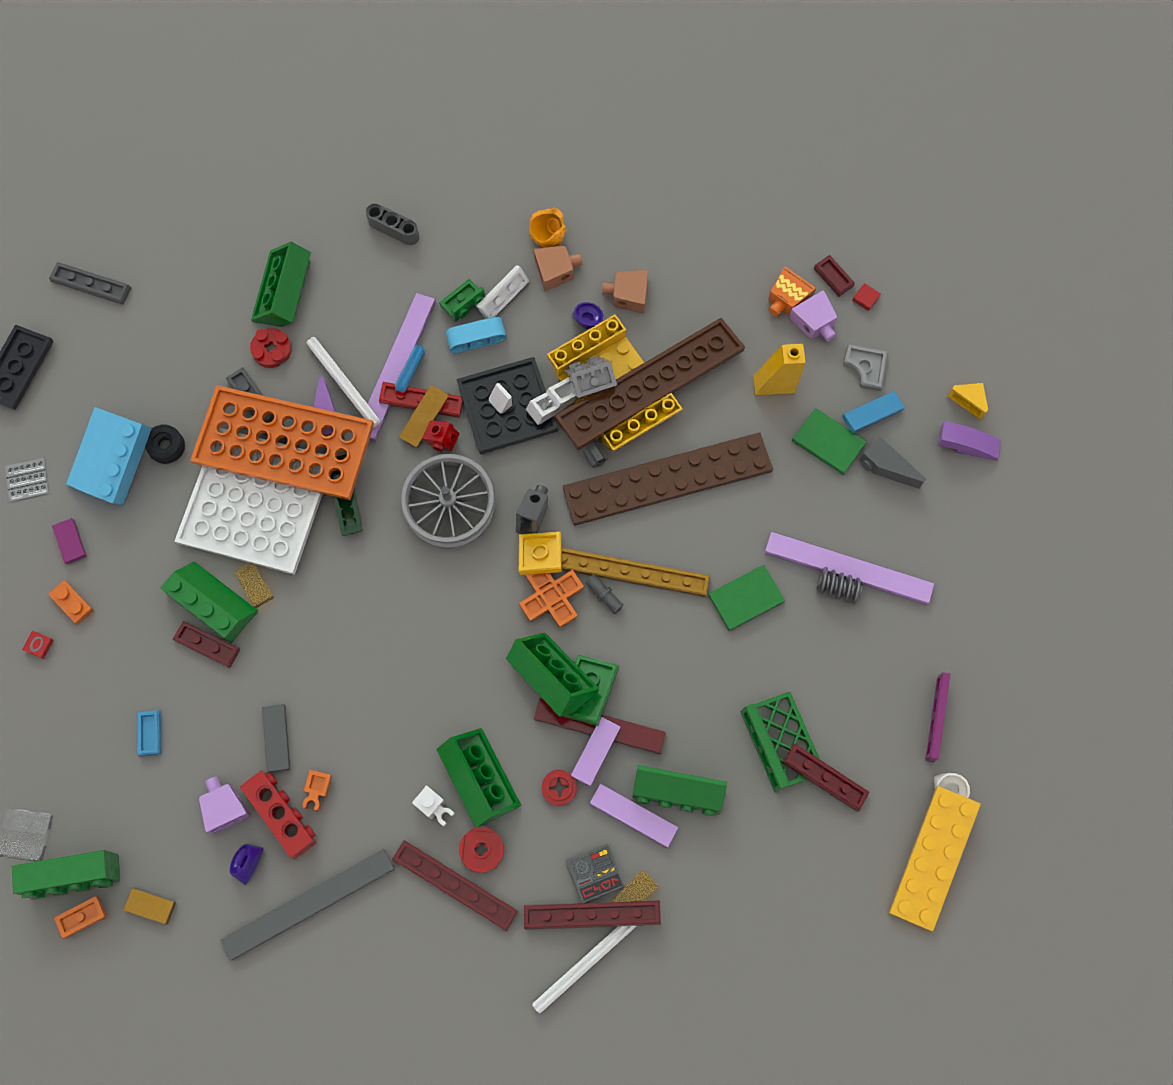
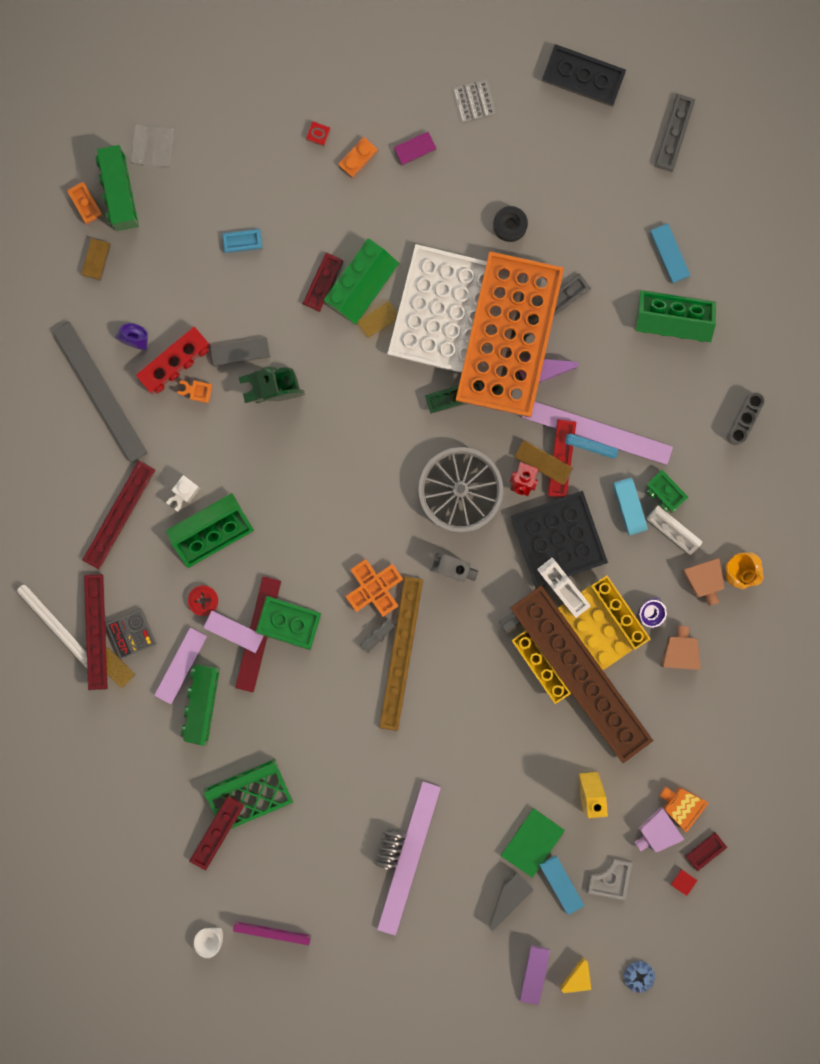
camera: 85 degrees right, 15 degrees up
medium azure slope [66,407,152,505] -> none
lavender torso [199,777,251,834] -> none
red plate [250,328,292,368] -> none
white axle [306,337,380,428] -> none
red plate [459,827,504,873] -> none
white slope [489,383,512,414] -> none
green slope [506,633,600,717] -> none
yellow tile [519,531,562,575] -> none
reddish brown plate [563,432,773,526] -> none
light grey bracket [565,356,617,398] -> none
green tile [708,565,785,631] -> none
yellow plate [888,786,981,932] -> none
none -> dark green piece [238,366,305,404]
none -> medium blue gear [624,961,655,993]
none -> dark azure tile [650,223,691,284]

